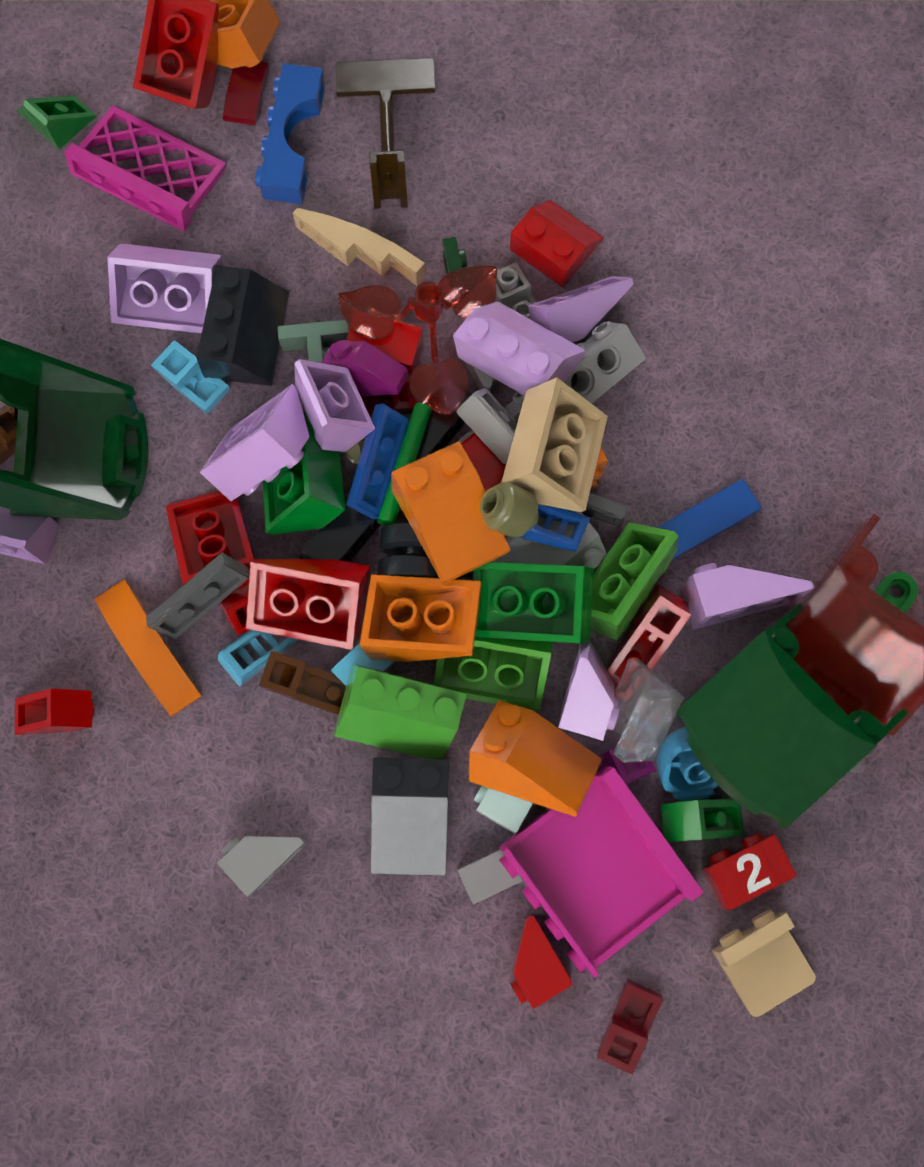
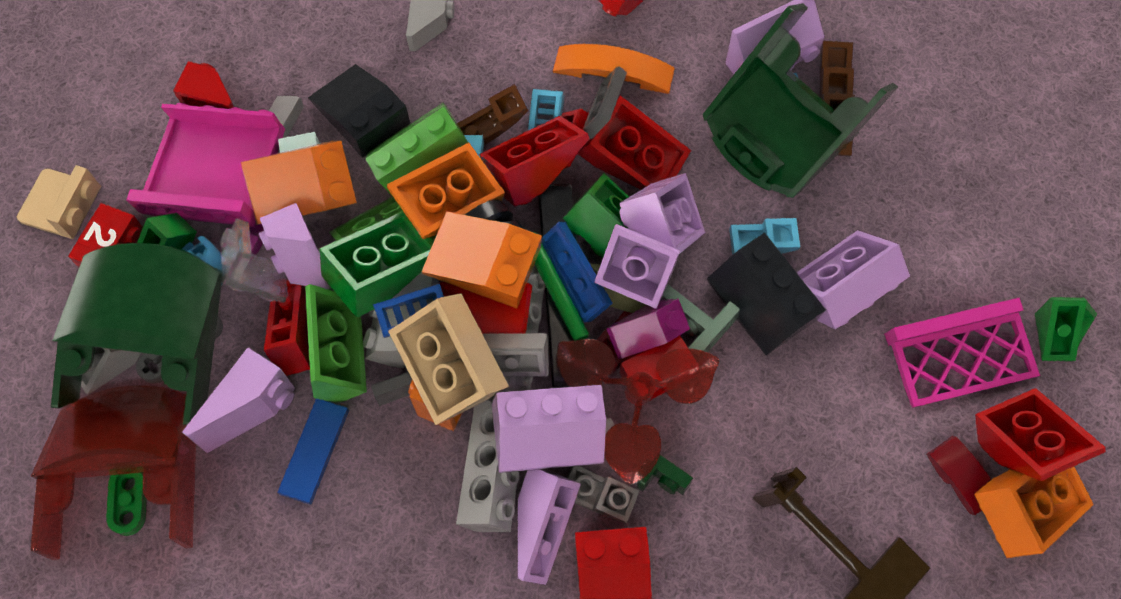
camera: 140 degrees right, 10 degrees down
blue arch [255,63,325,204] -> none
tan slope [293,208,426,286] -> none
olive head [480,482,539,538] -> none
dark red slope [597,979,663,1075] -> none

